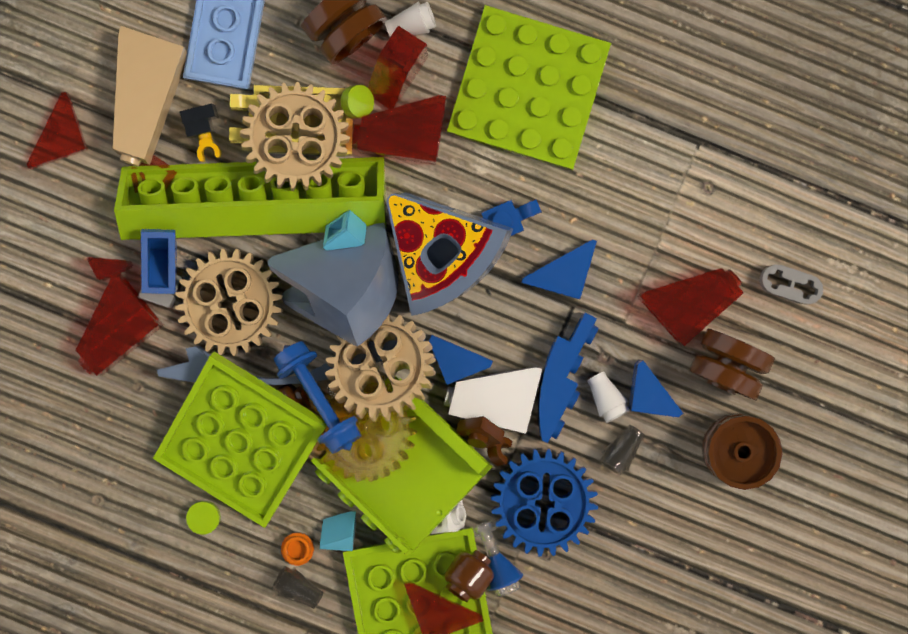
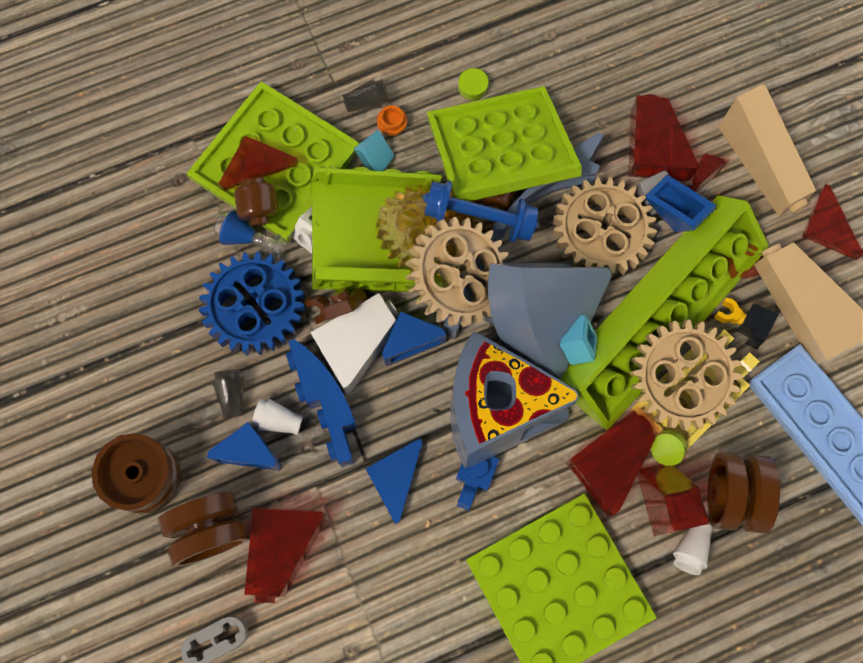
camera: 140 degrees right, 15 degrees down
none -> tan slope [718,83,816,216]

